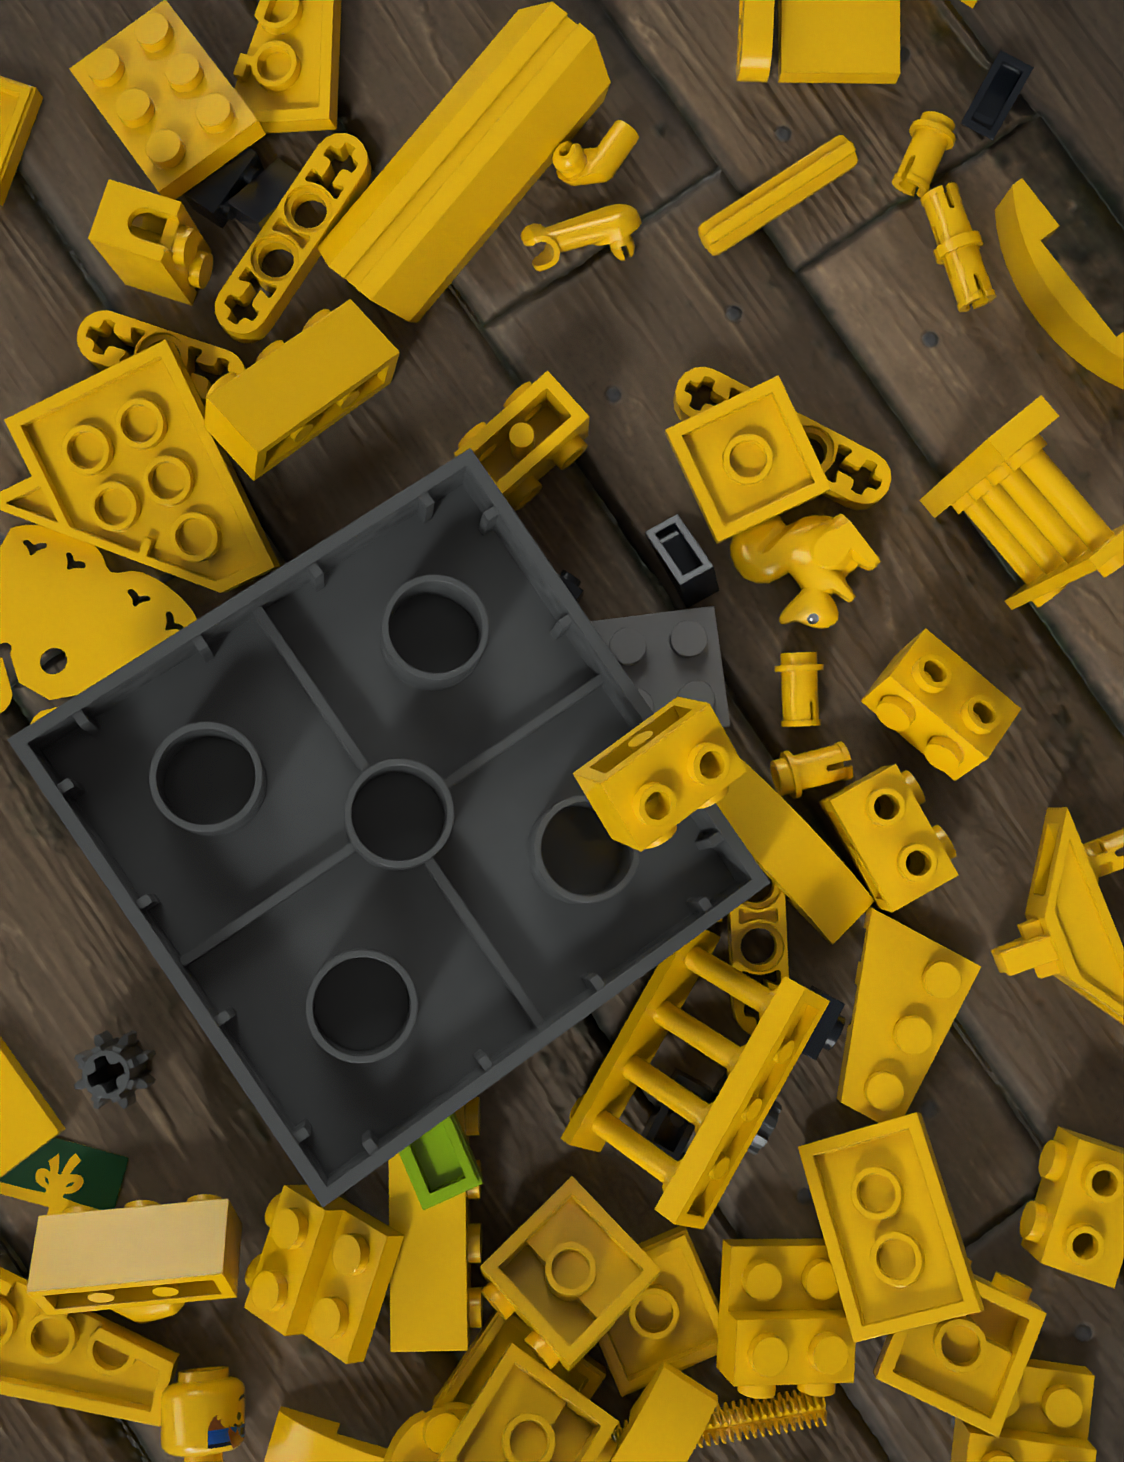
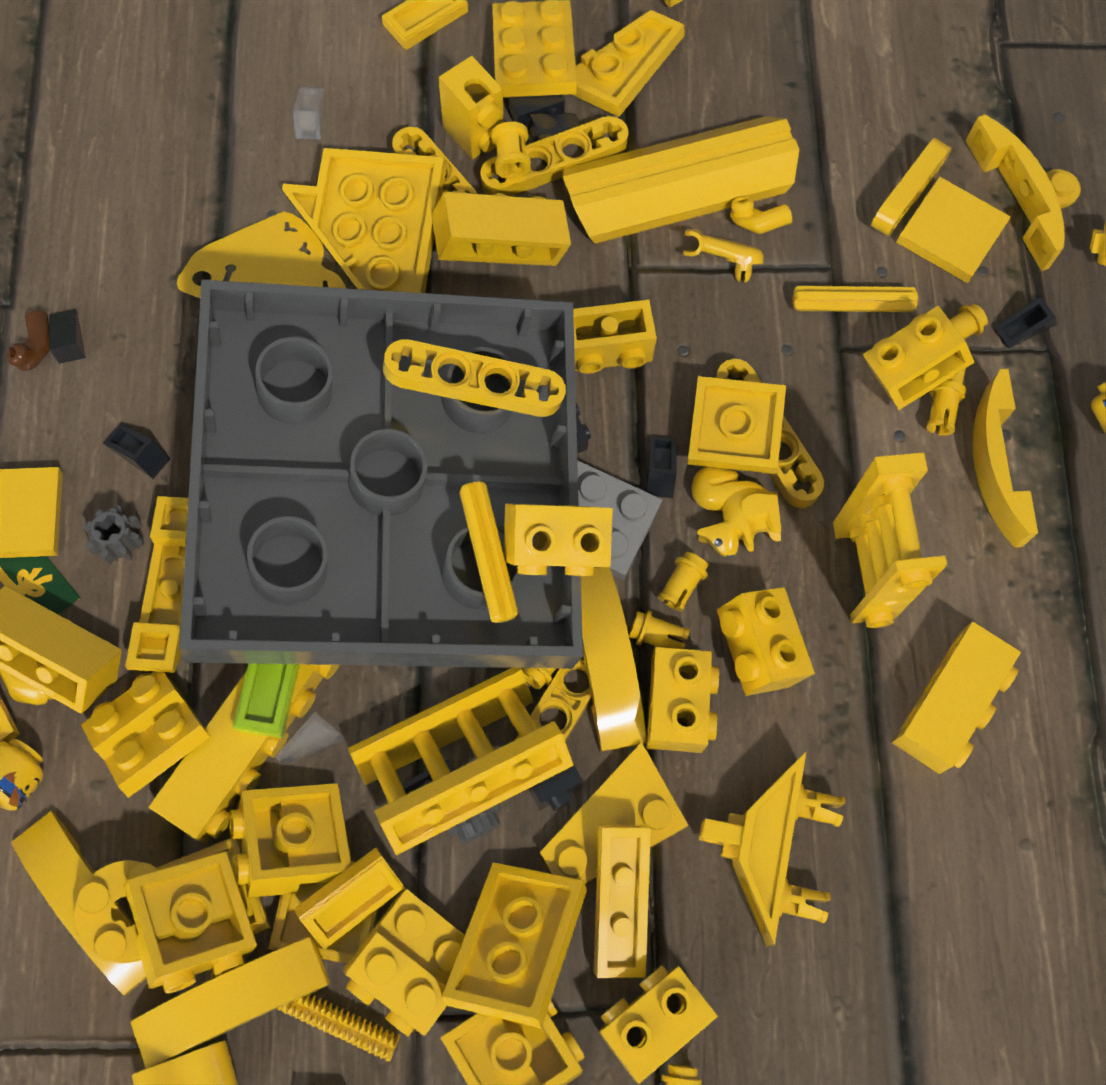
camera: 30 degrees right, 15 degrees down
none -> black piece [103,423,170,479]
none -> yellow slope [125,496,189,673]
none -> clear piece [275,712,345,765]
none -> yellow tile [294,848,405,950]
none -> yellow beam [383,339,566,417]
none -> yellow axle [460,481,518,623]
none -> yellow bush [491,122,531,179]
none -> yellow plate [593,824,651,978]
none -> yellow brick [863,305,974,410]

